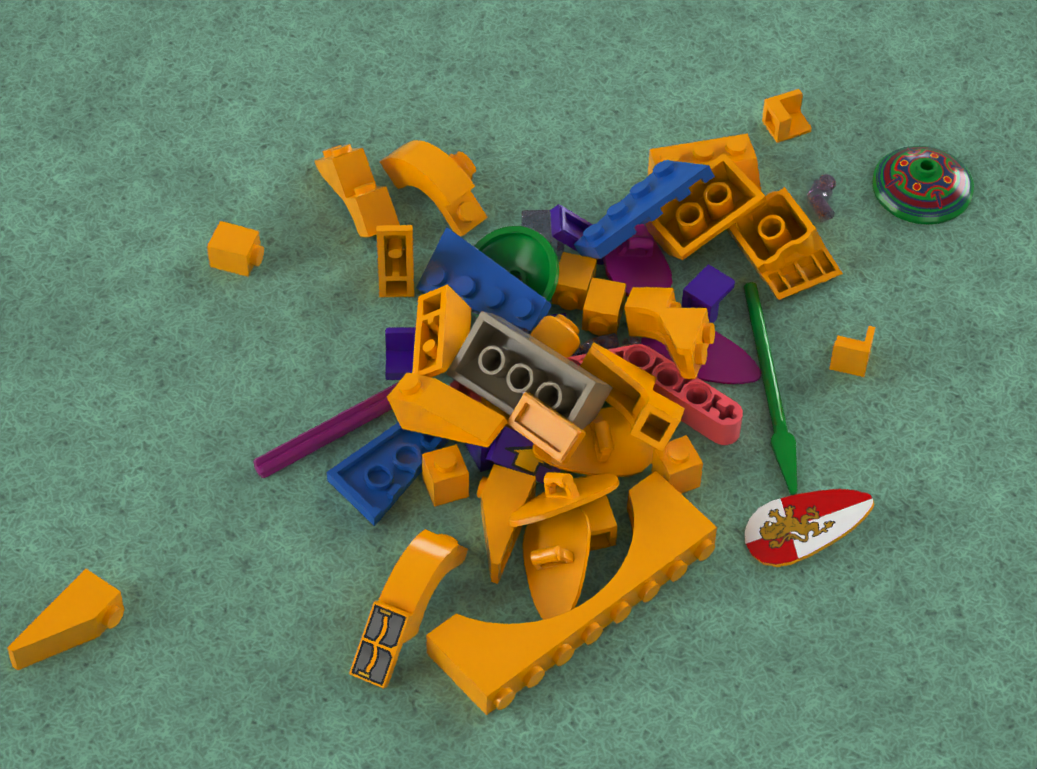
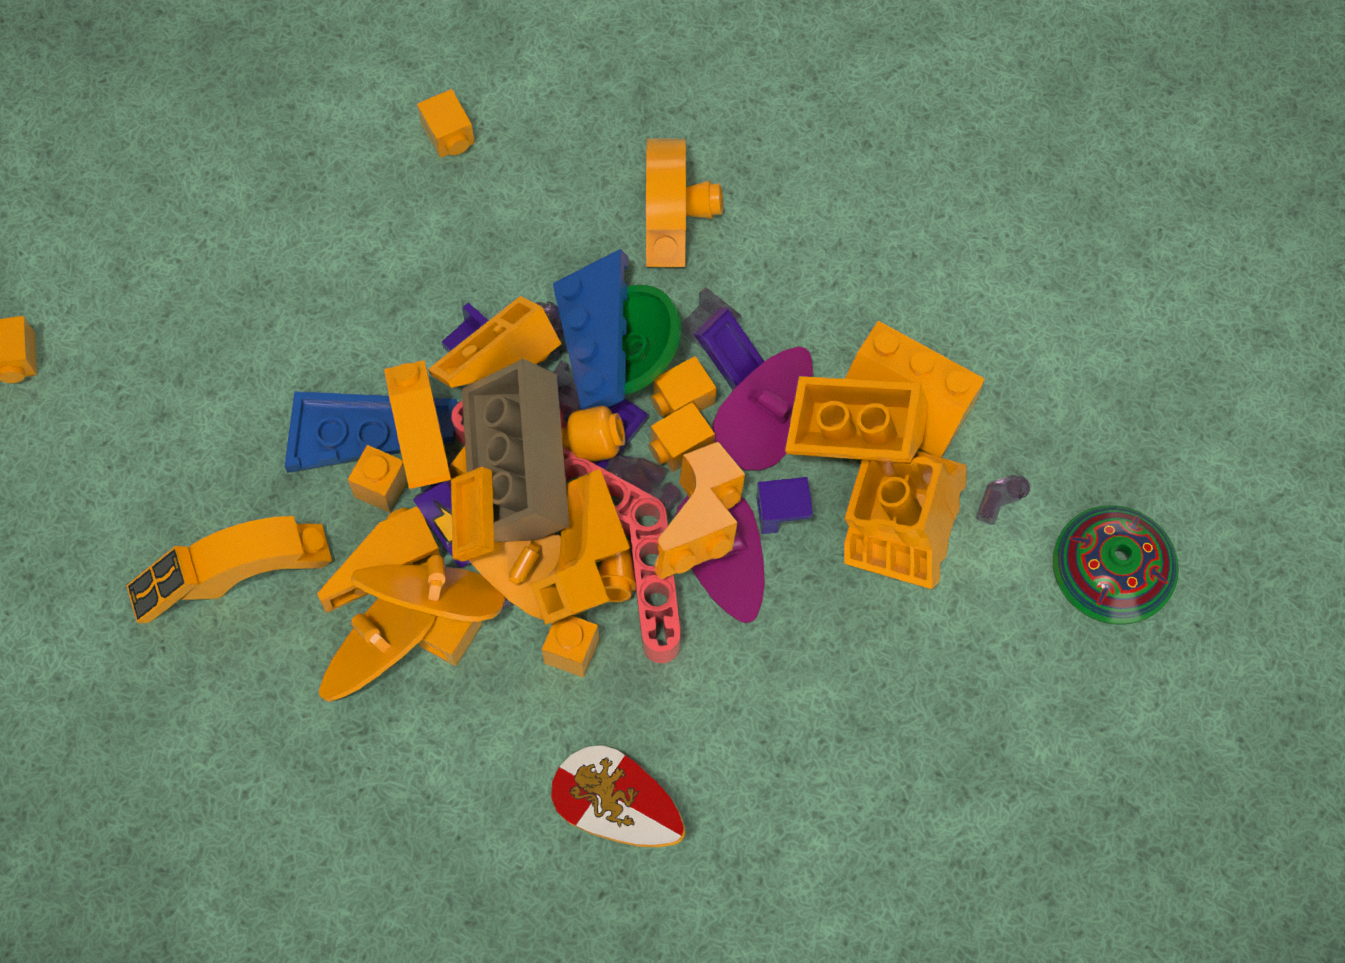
camera: 45 degrees right, 15 degrees up
magenta axle [253,382,399,478] -> none
light orange arch [314,144,400,237] -> none
light orange slope [376,225,414,297] -> none
light orange arch [426,471,717,715] -> none
blue wing [574,160,715,259] -> none
green piece [743,282,797,495] -> none
light orange panel [762,89,812,143] -> none
light orange panel [829,326,876,377] -> none

